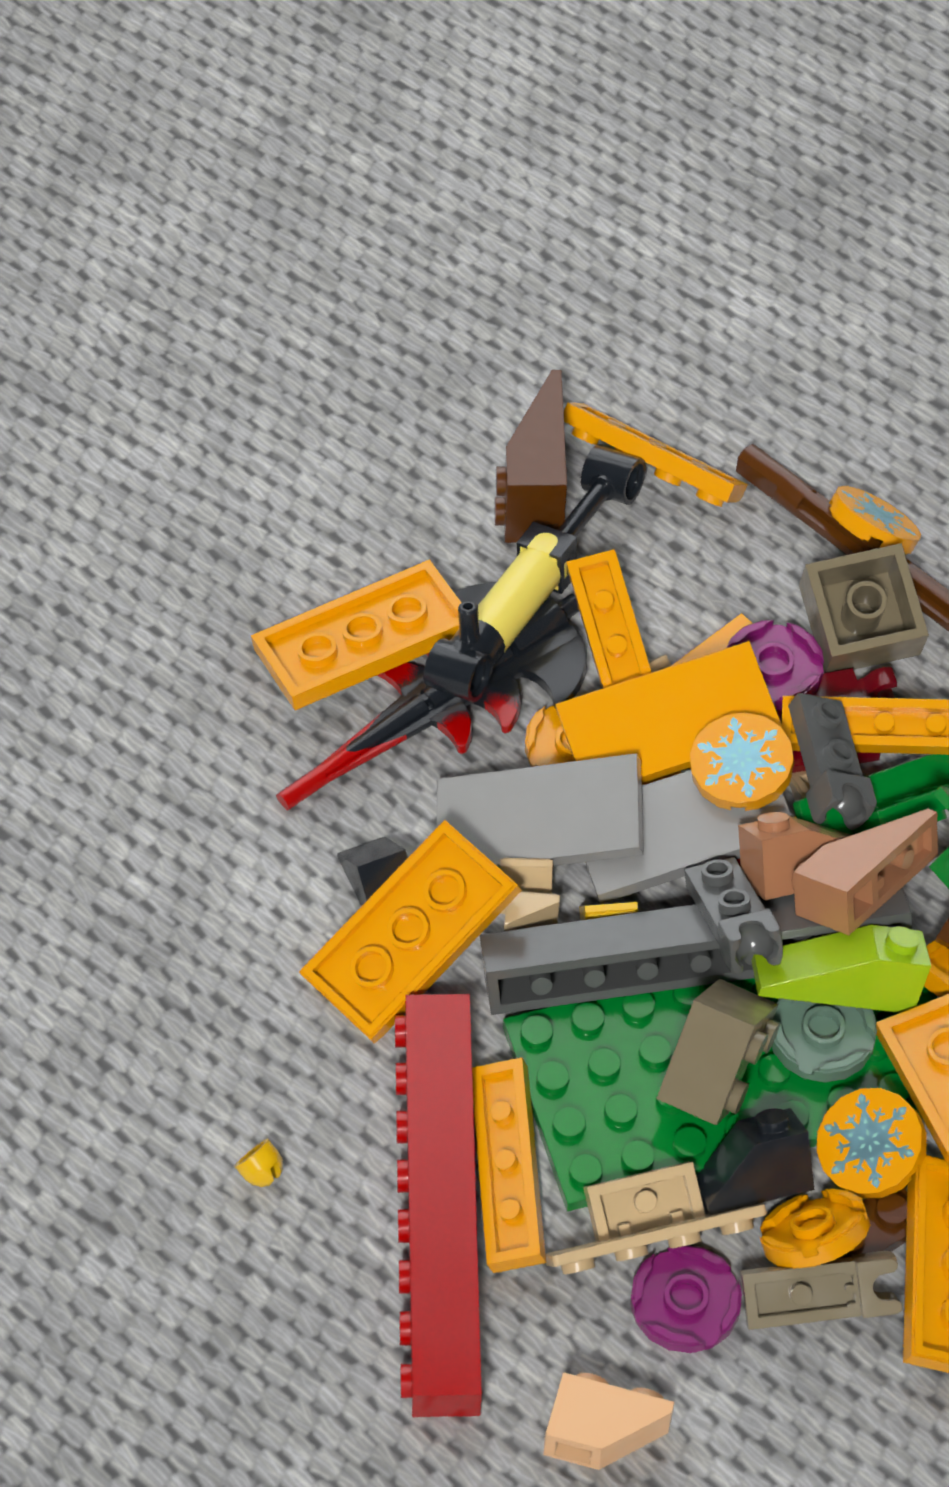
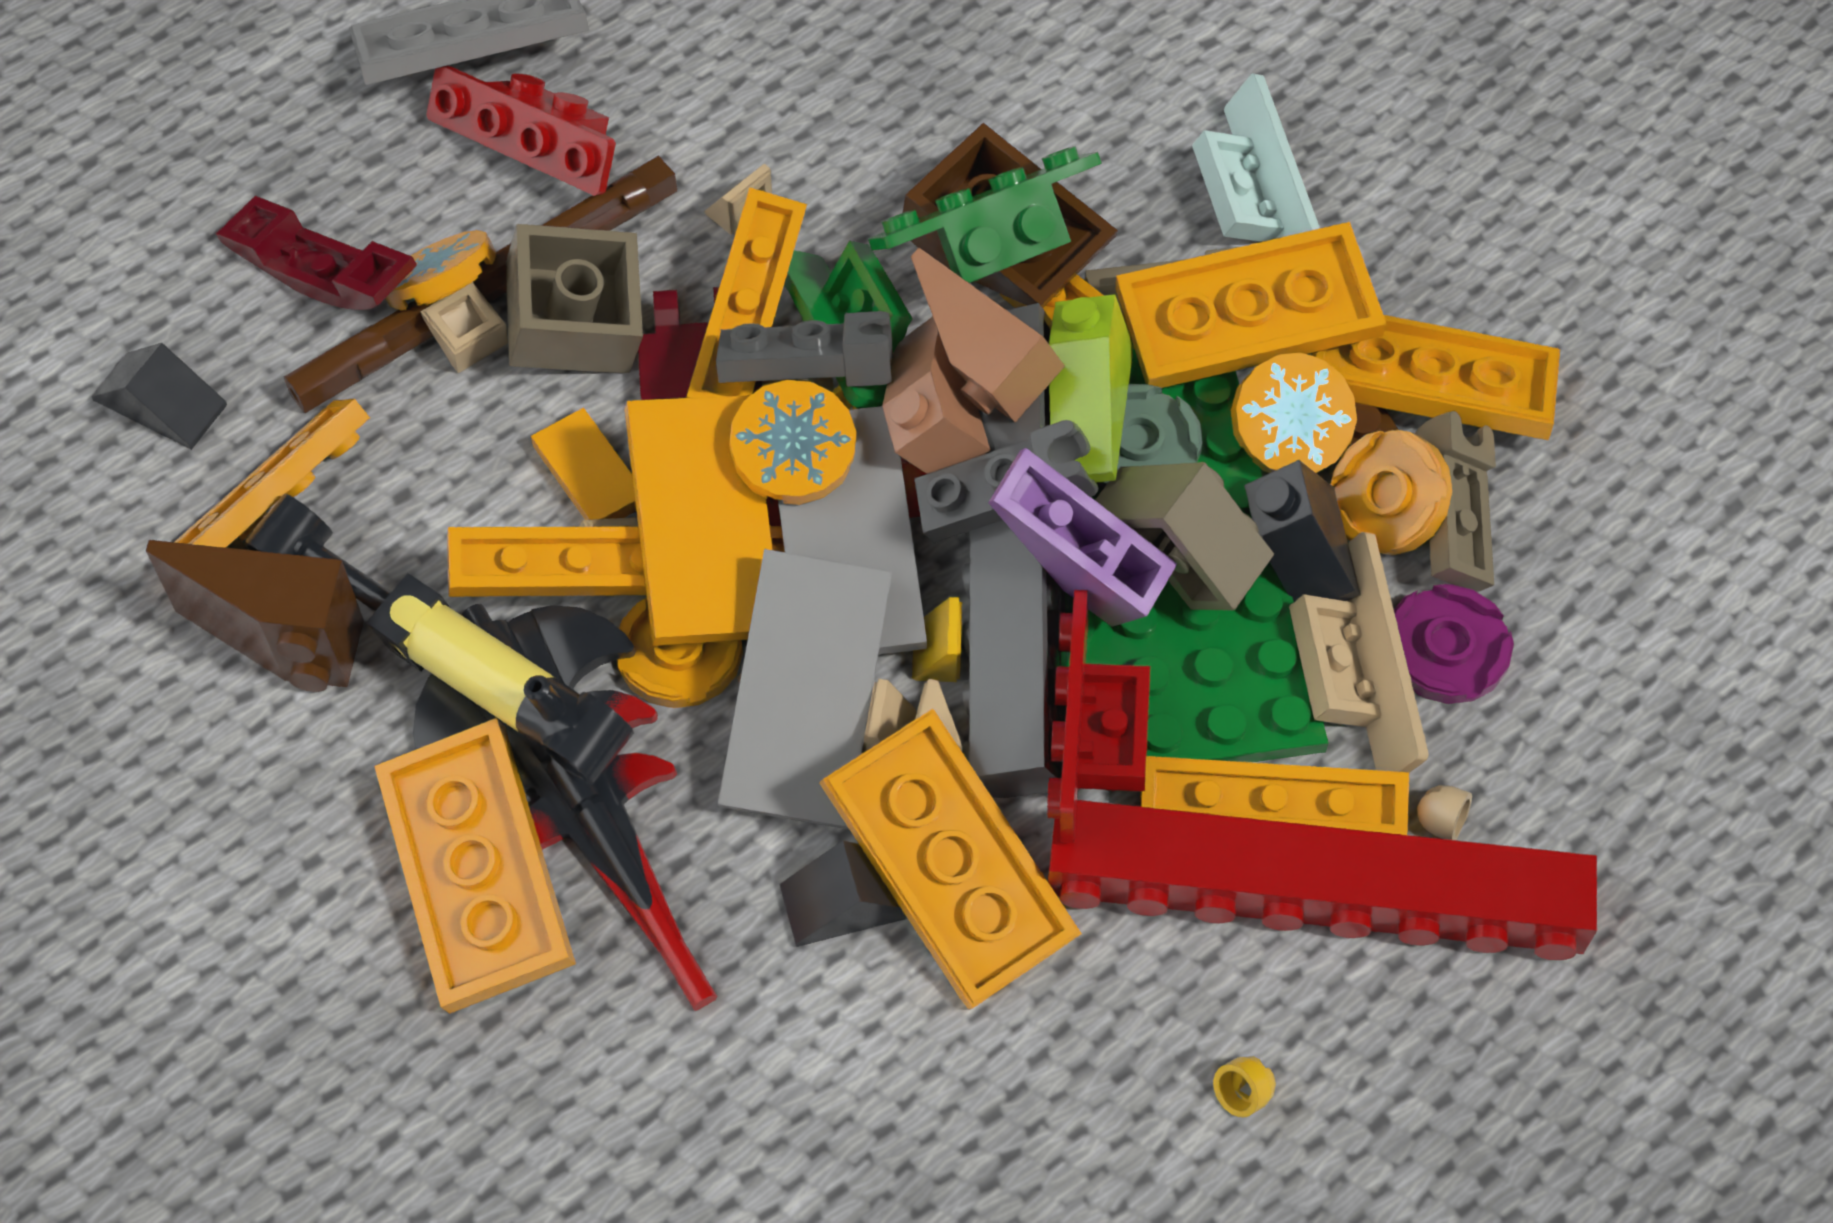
camera: 80 degrees left, 5 degrees up
light nougat slope [543,1372,674,1470] -> none
magenta tile [727,620,824,711] -> none
none -> black slope [91,342,227,450]
none -> dark red slope [216,196,417,310]
none -> tan slope [421,282,508,373]
none -> medium lavender slope [988,448,1177,627]
none -> red bracket [1047,590,1150,843]
none -> tan hinge [1417,785,1472,840]

